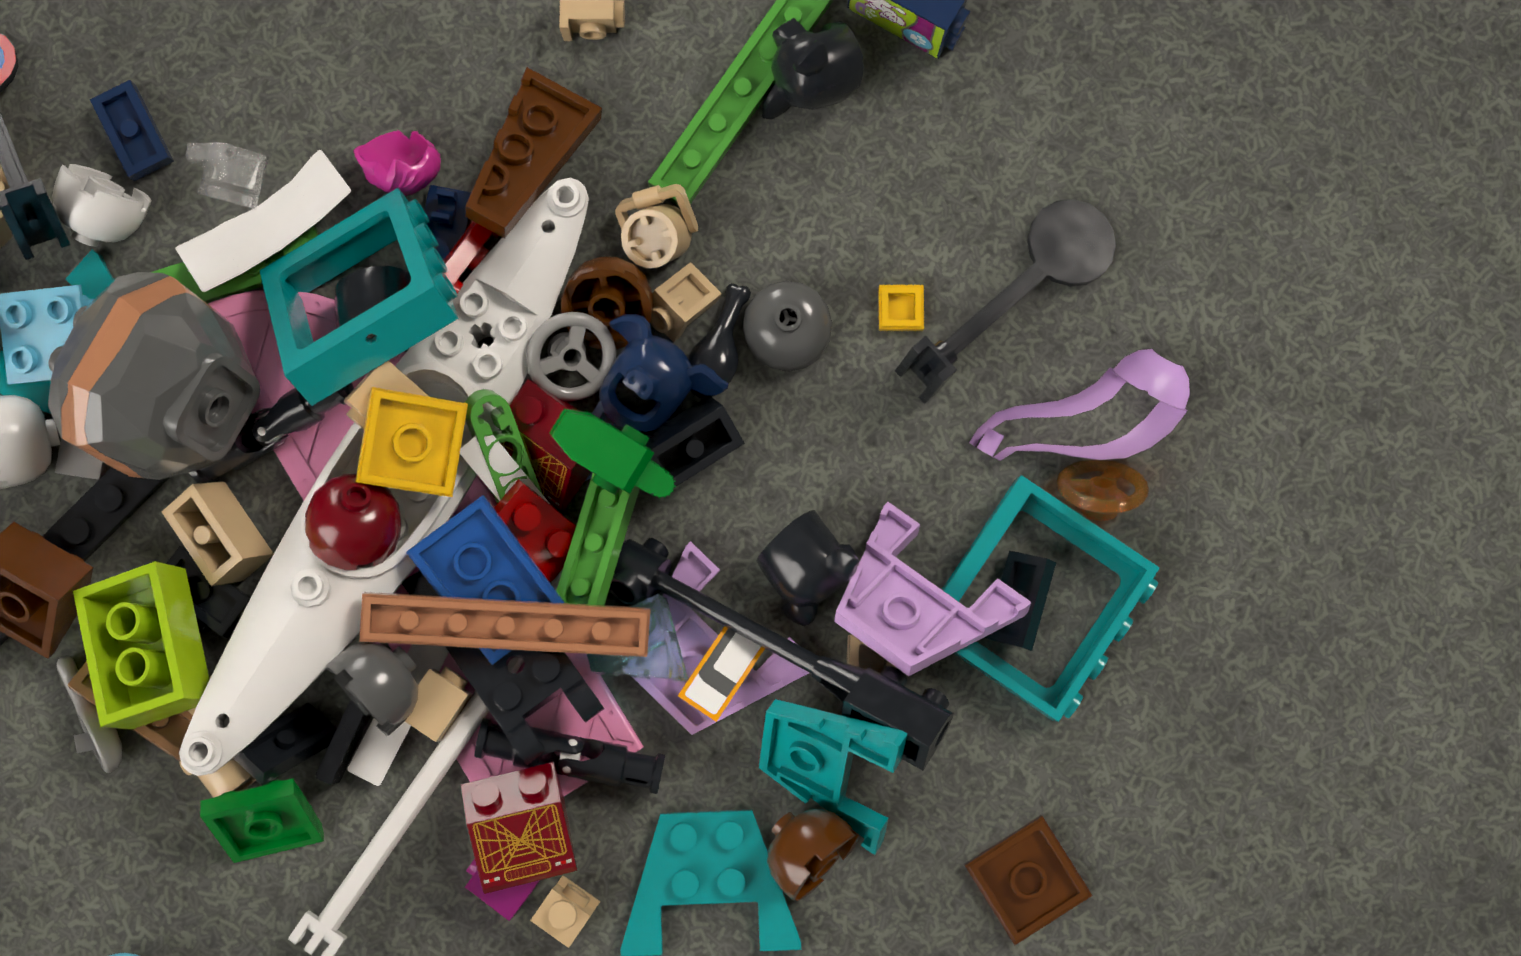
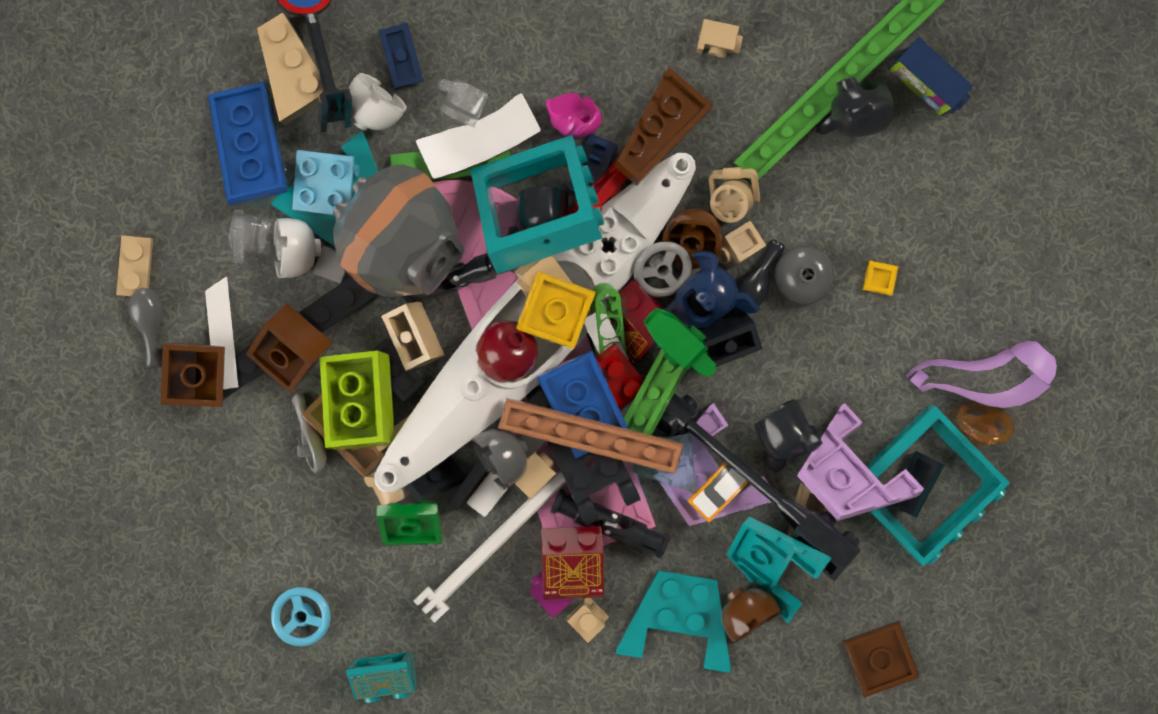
camera: 10 degrees right, 5 degrees up
black piece [895,199,1116,404] -> none

